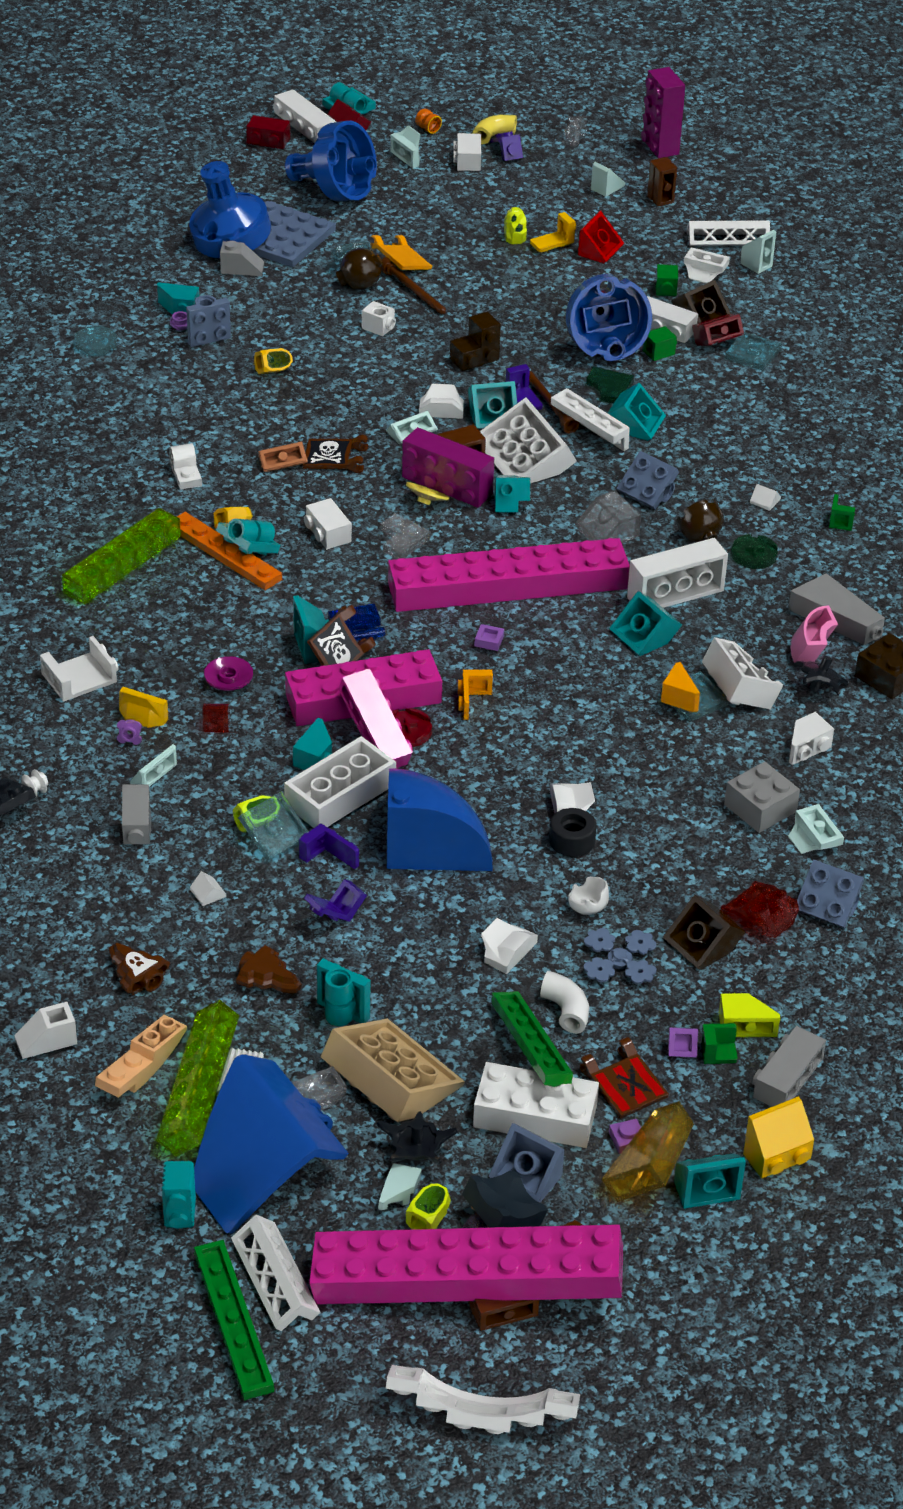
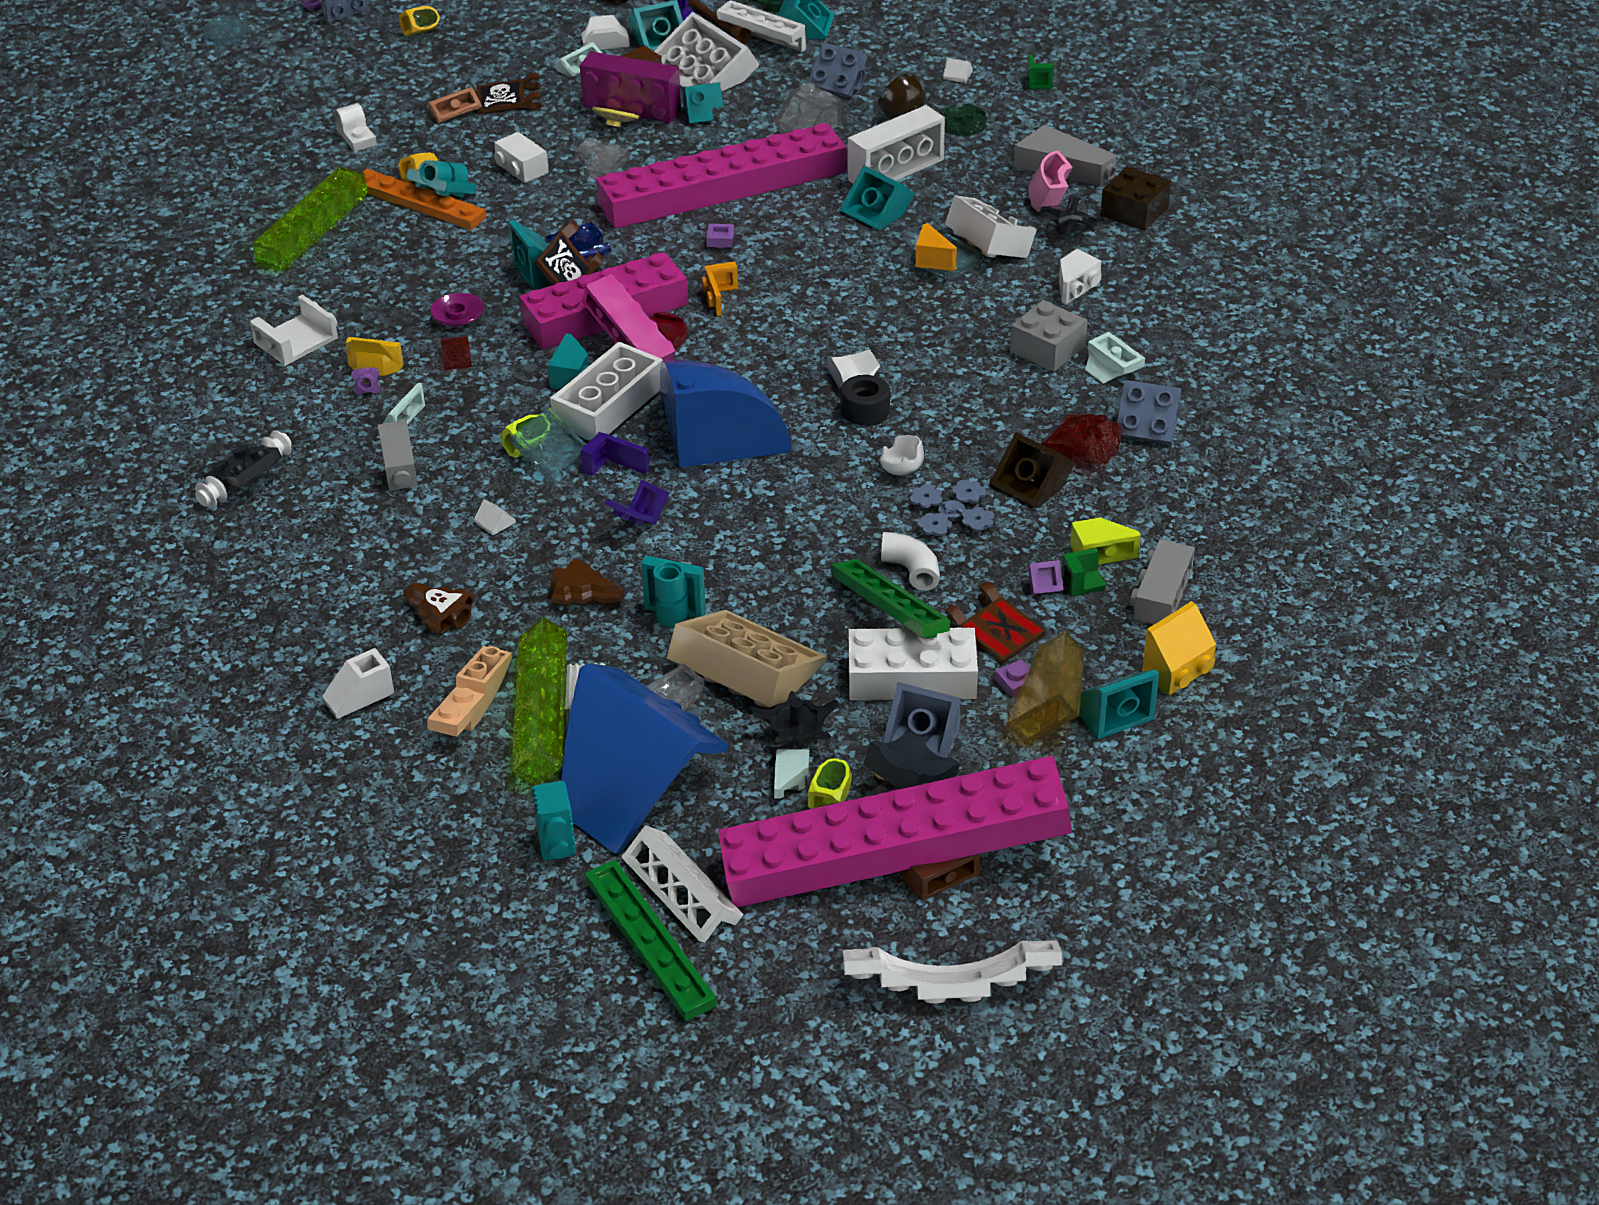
camera: 10 degrees left, 0 degrees up
white slope [481,918,538,974] -> none

